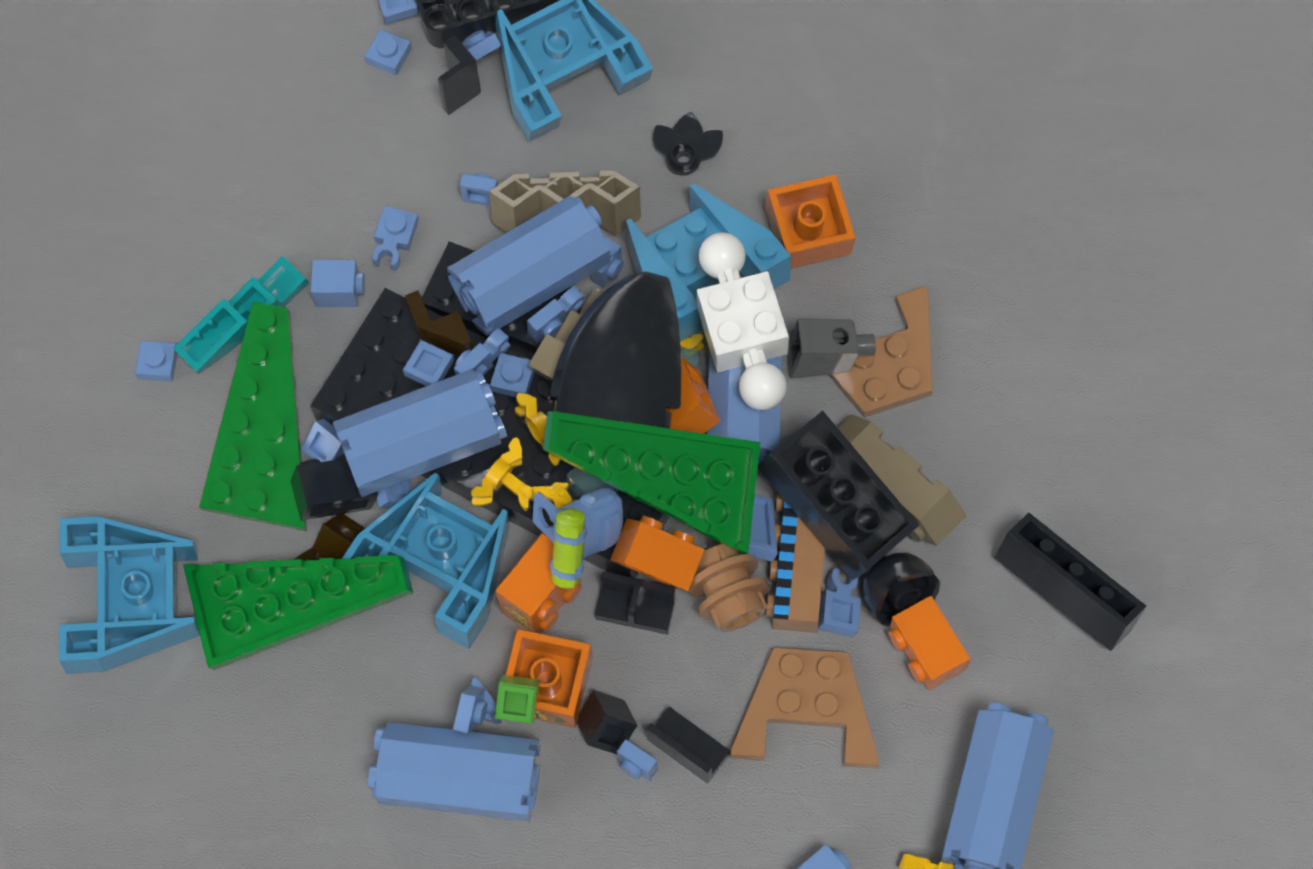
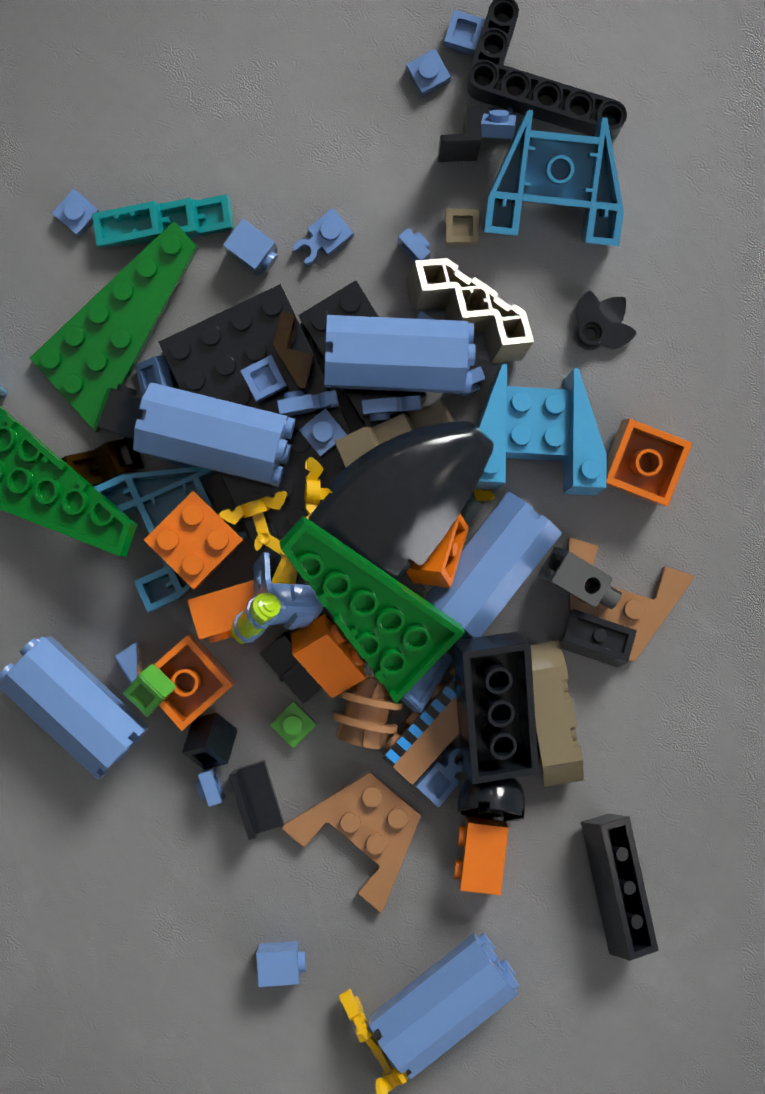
camera: 30 degrees right, 20 degrees up
medium blue plate [453,686,488,733] -> none
white brick [697,232,789,410] -> none
none -> orange brick [144,491,245,590]
none -> bright green plate [270,700,317,748]
none -> dark tan plate [445,209,479,246]
none -> black panel [559,609,637,667]

